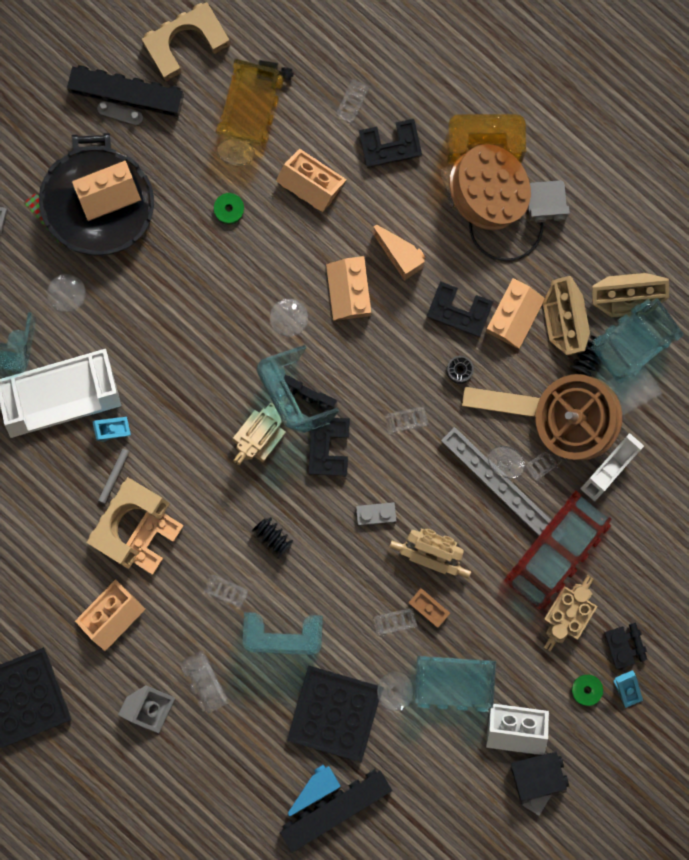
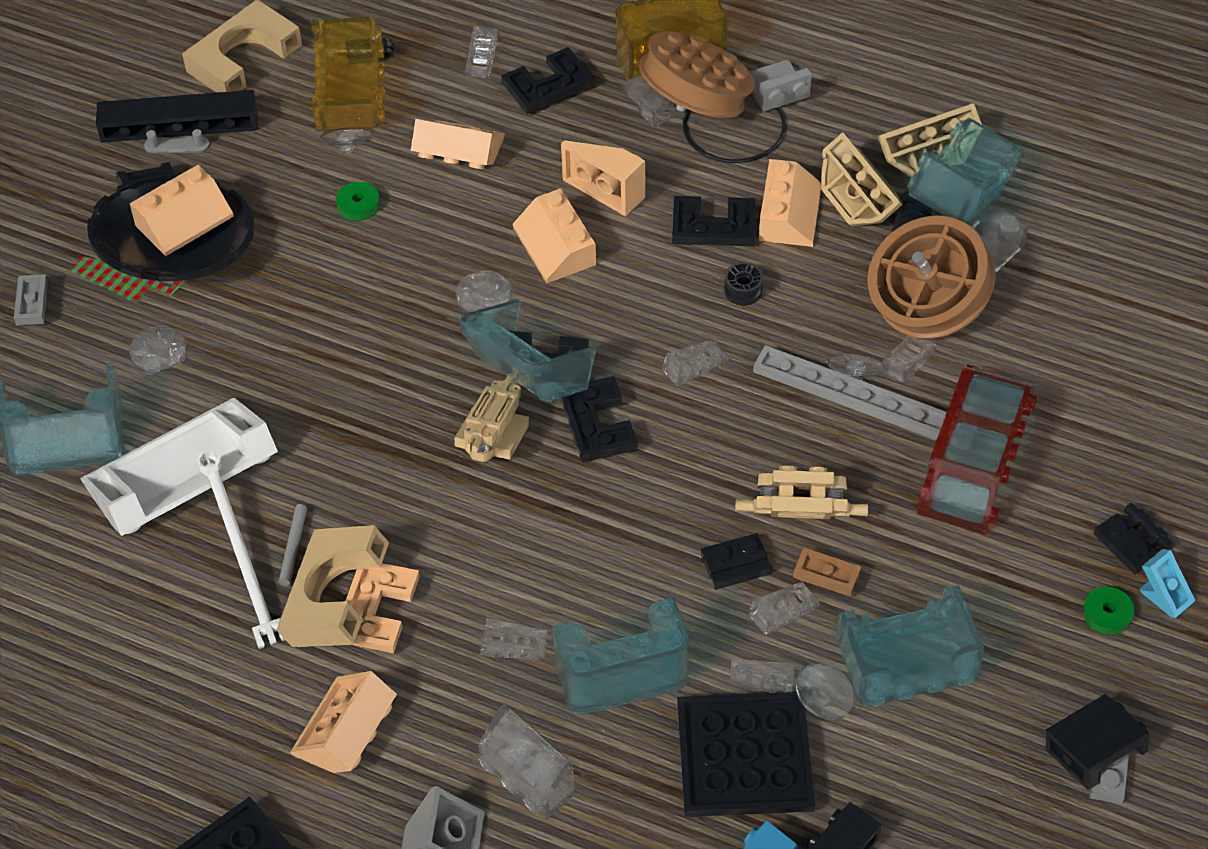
camera: 15 degrees left, 30 degrees down
medium azure slope [93,417,131,442] -> none
black piece [252,517,293,559] -> none
light grey plate [356,502,396,526] -> none
tan tile [462,387,540,417] -> none
white slope [486,703,549,755] -> none
tan piece [543,575,598,652] -> none
white arch [580,433,644,501] -> none
none -> white hinge [197,449,285,649]
none -> black plate [701,533,773,590]
none -> clear slope [730,658,794,693]

